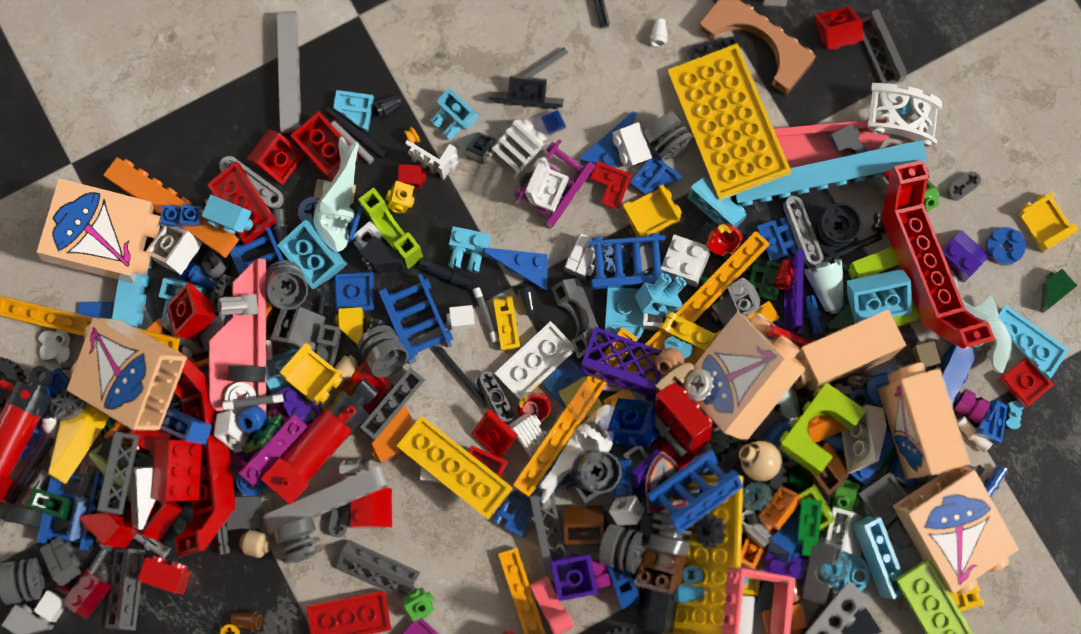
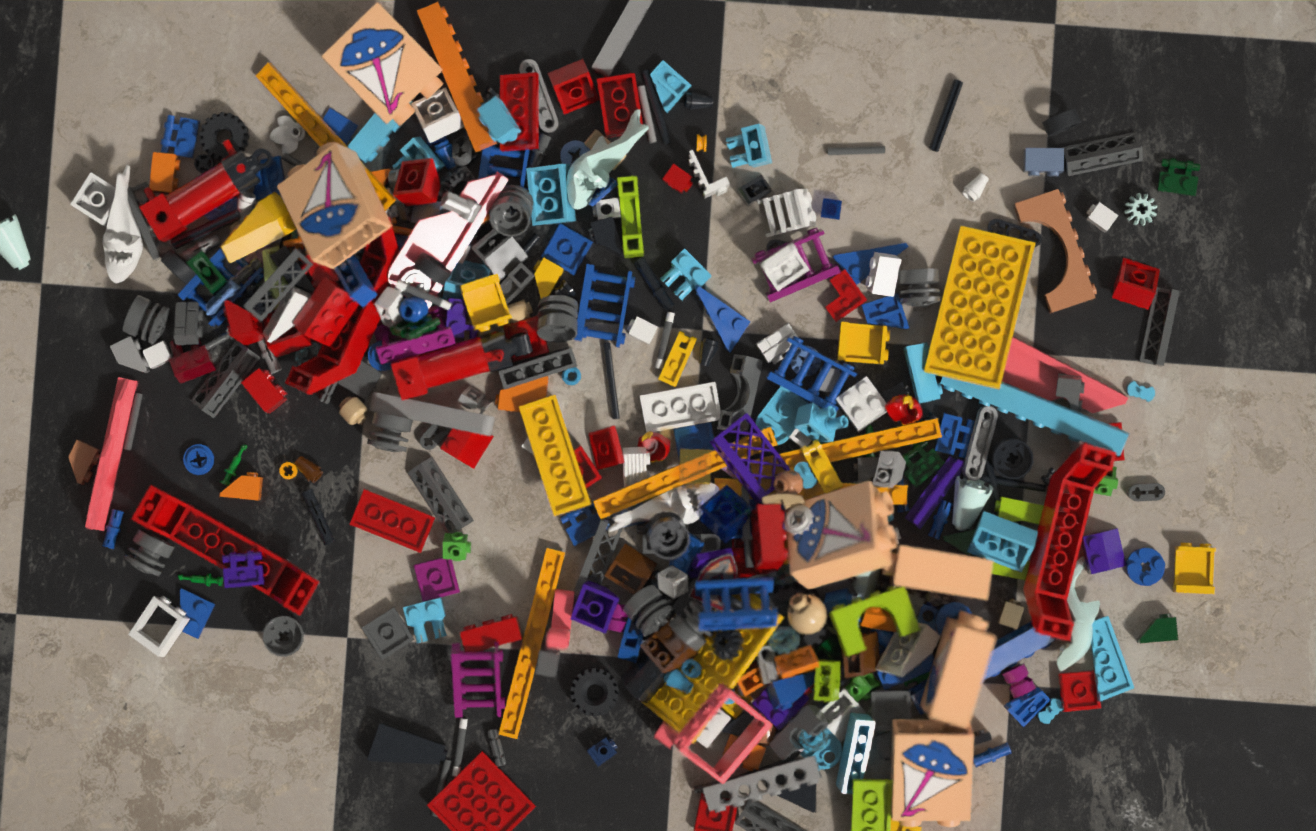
camera: 35 degrees right, 10 degrees up
dark grey wheel [50,388,87,421] -> none
blue slope [160,205,201,227] -> none
yellow brick [385,181,414,213] -> none
black beam [476,371,514,424] -> none
black bracket [488,75,564,110] -> none
red axle [765,325,812,349] -> none
red cone [774,260,793,290] -> none
green hinge [798,498,823,556] -> none
white fence [867,83,942,147] -> none
white pin [957,416,993,452] -> none
none -> dark azure plate [562,367,581,385]

